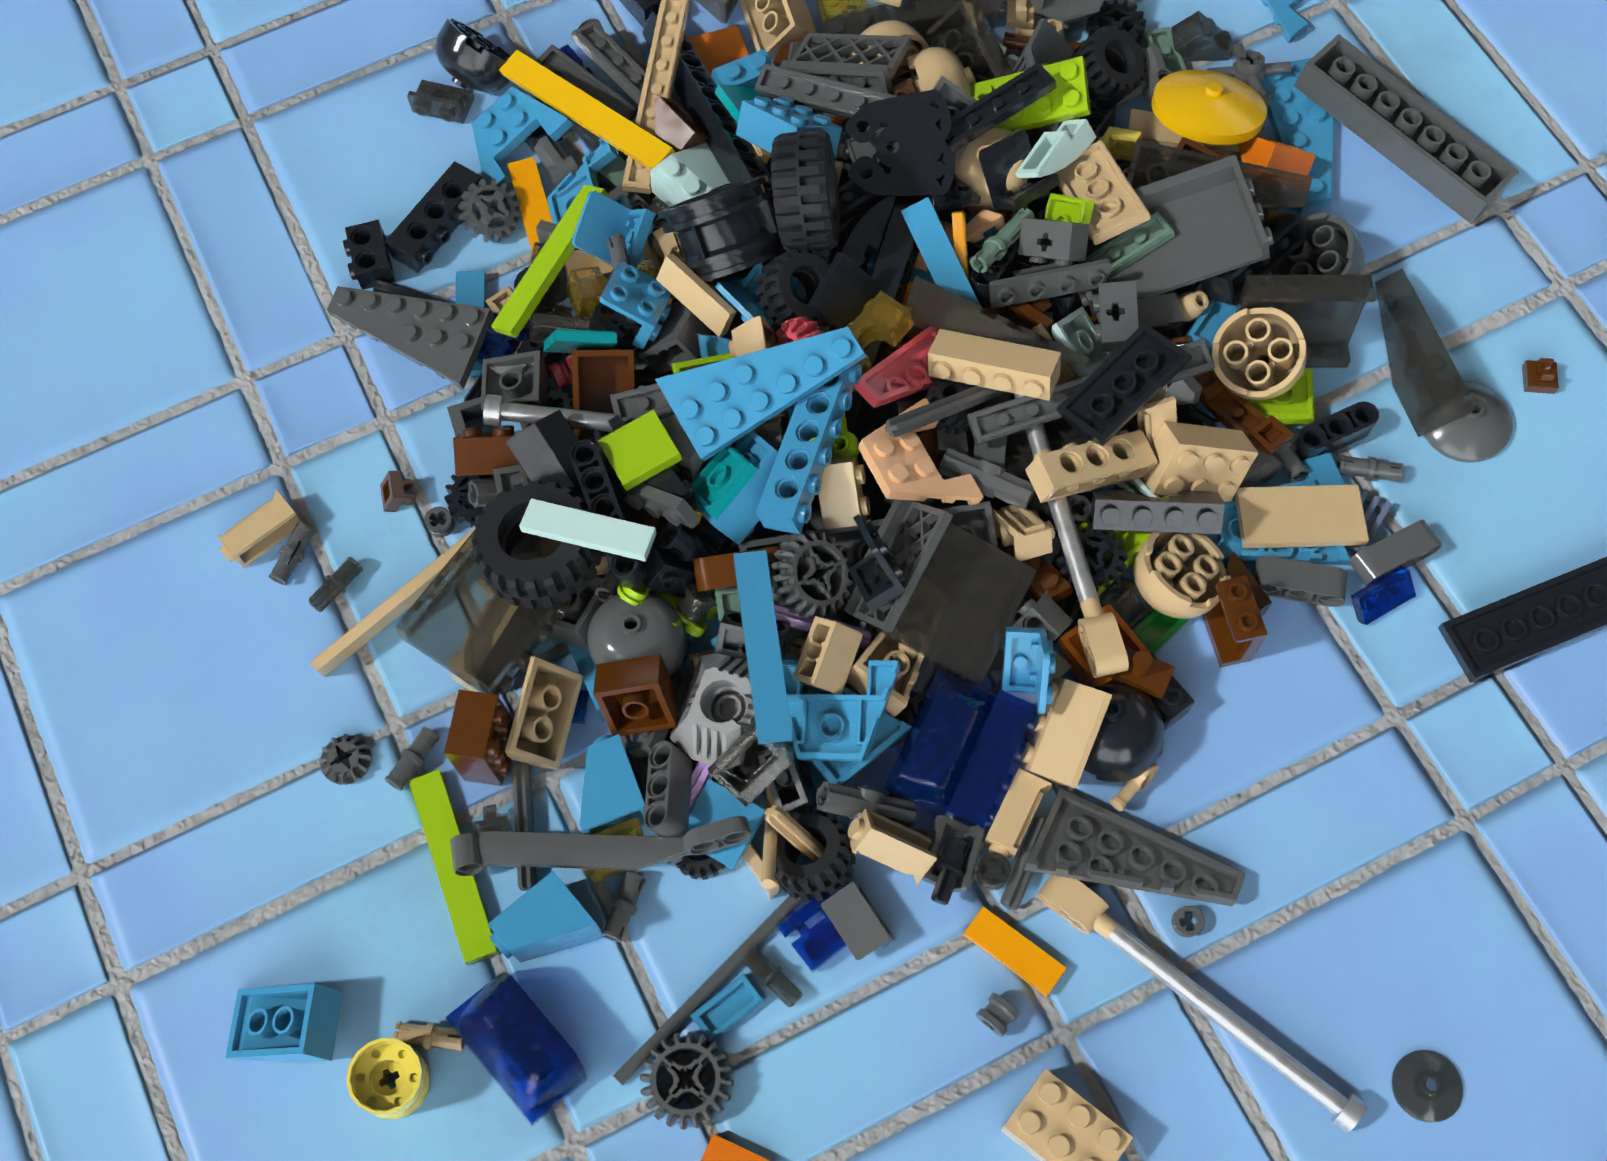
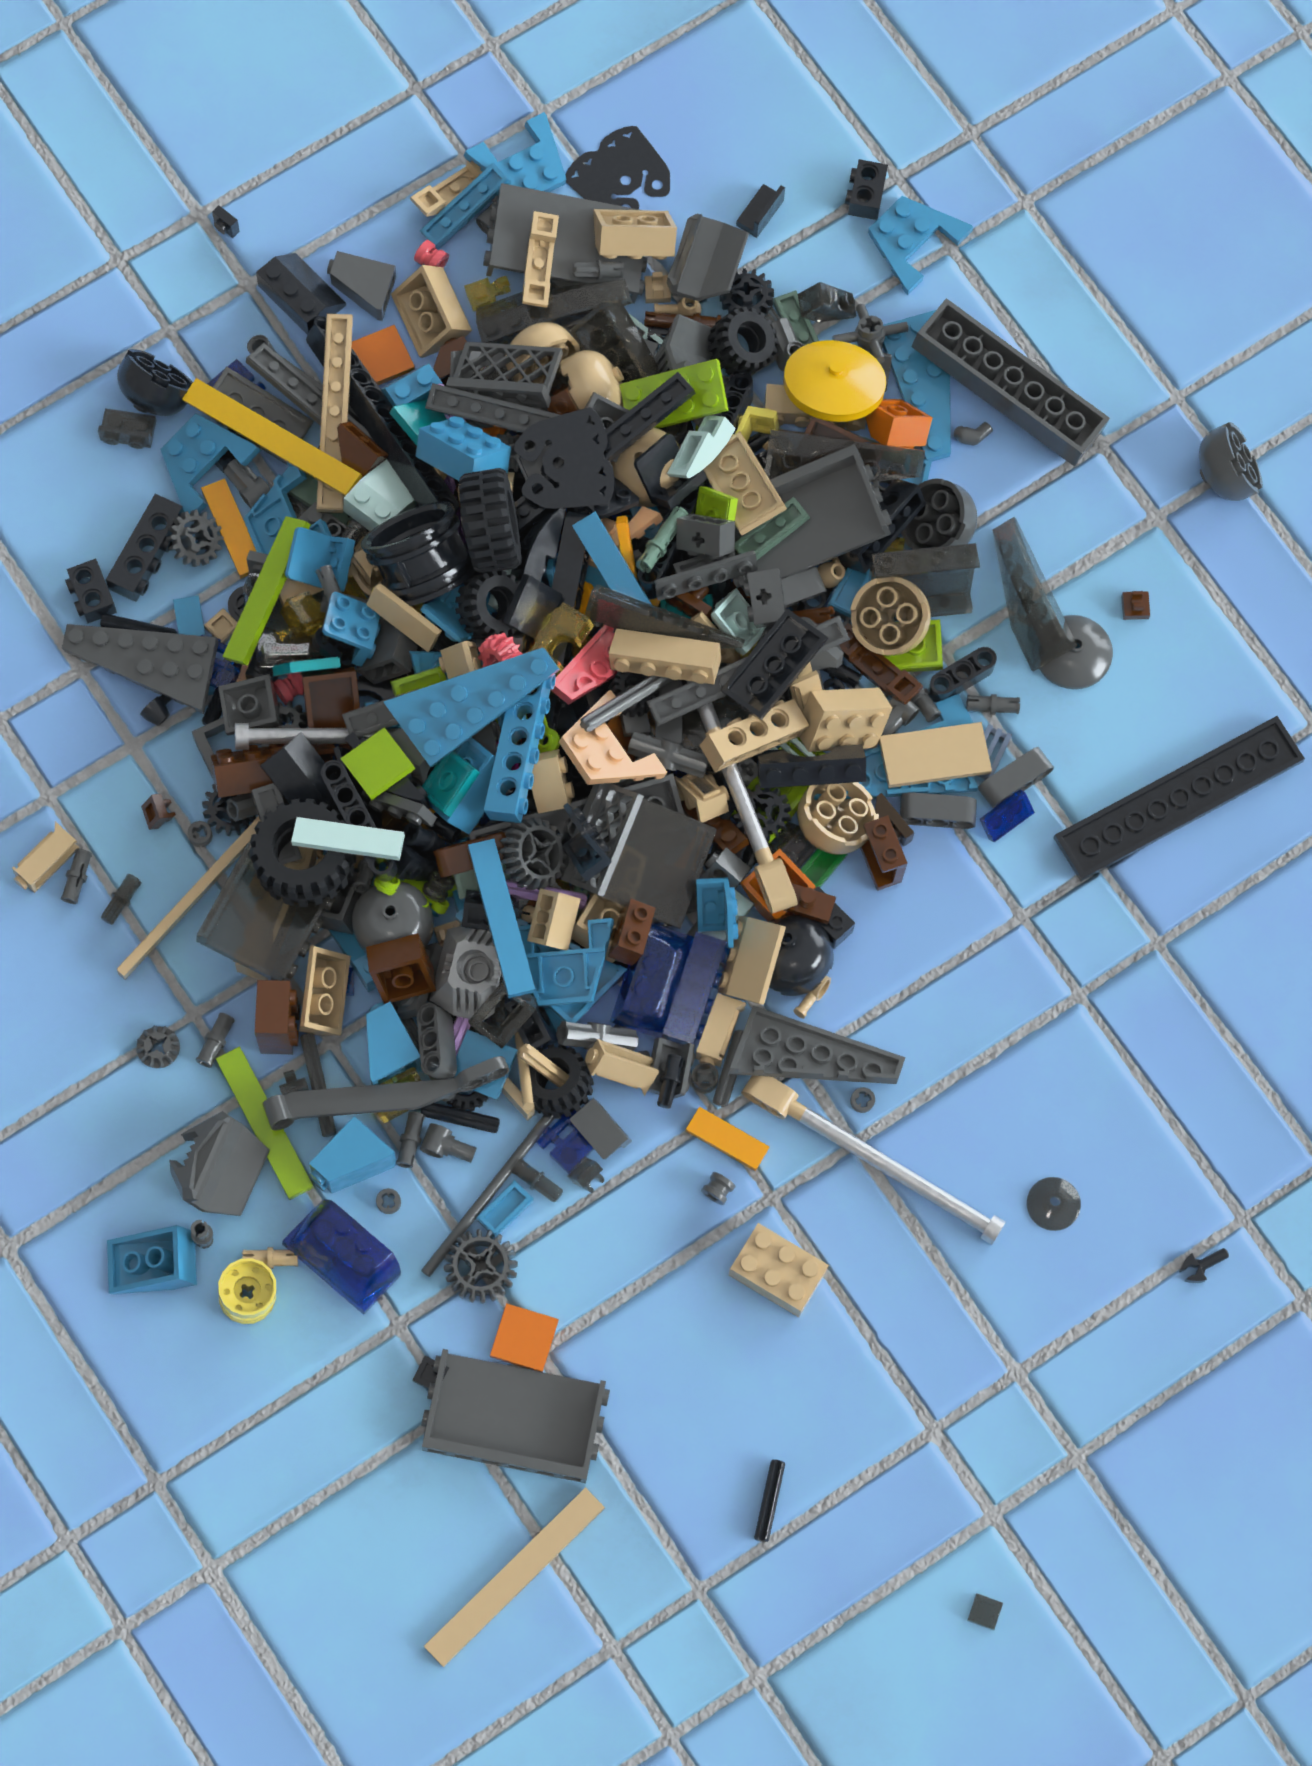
camera: 15 degrees left, 5 degrees up
none -> black bar [140,694,172,726]
none -> dark grey helmet [169,1111,270,1216]
none -> dark grey pin [191,1220,213,1249]
none -> dark grey bush [376,1188,401,1214]
none -> black axle [420,1103,500,1133]
none -> dark grey pin [420,1123,477,1163]
none -> clear smoke tile [567,1157,605,1193]
none -> reddish brown brick [608,898,656,966]
none -> dark grey arm [954,422,993,446]

